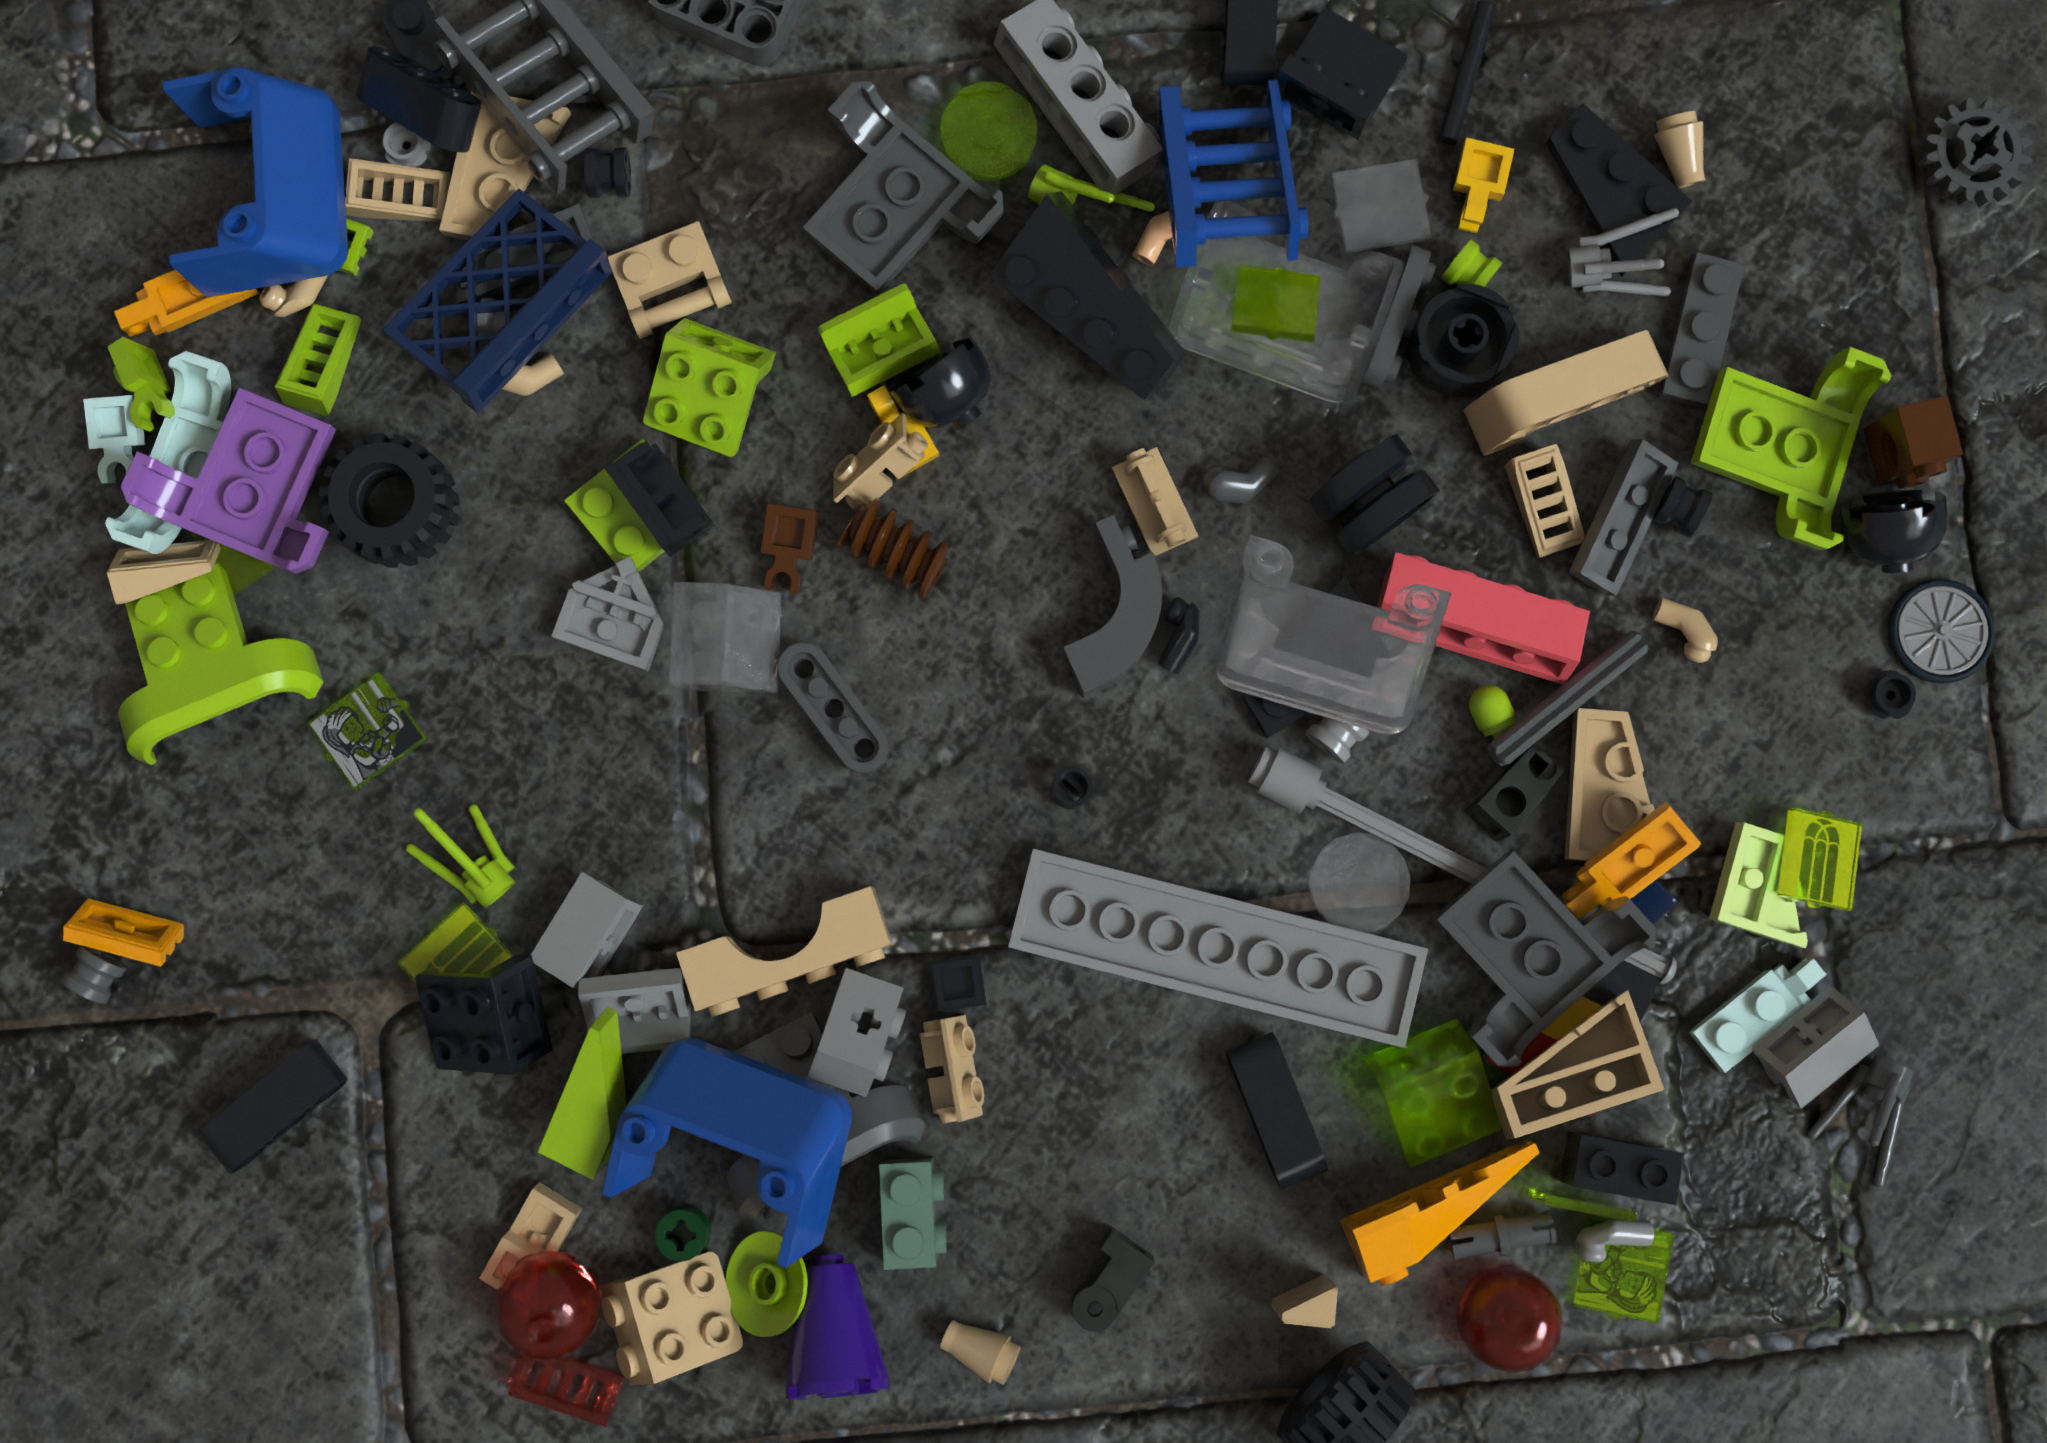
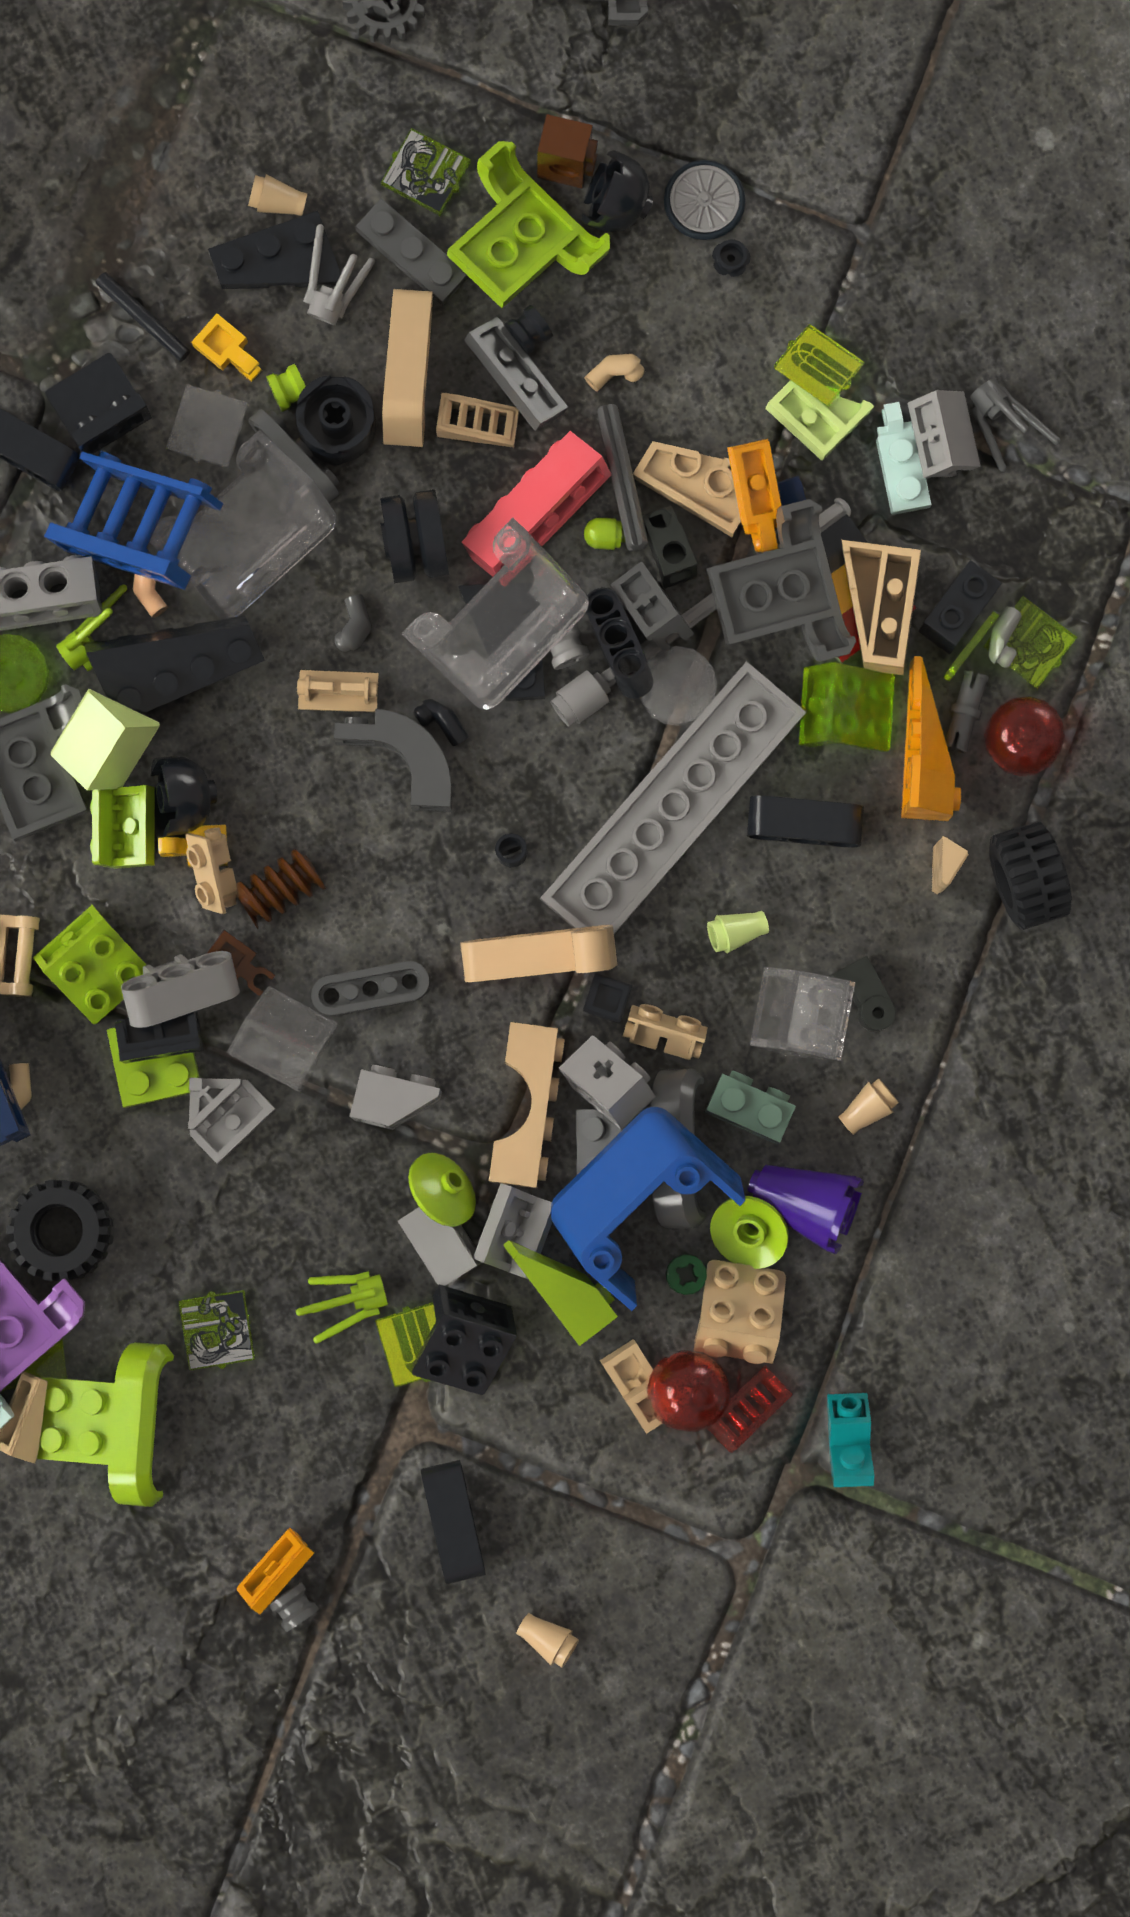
camera: 70 degrees left, 0 degrees up
clear neon green piece [1231,265,1321,343] -> none
none -> yellowish green slope [51,689,160,790]
none -> light grey piece [121,951,240,1028]
none -> light grey slope [349,1064,442,1130]
none -> piece [381,128,471,216]
none -> lime dish [408,1153,476,1227]
none -> tan beam [460,925,617,982]
none -> tan cone [516,1613,579,1668]
none -> black beam [584,587,654,699]
none -> dark grey hinge [610,561,694,650]
none -> yellowish green cone [707,911,769,954]
none -> clear slope [750,967,855,1061]

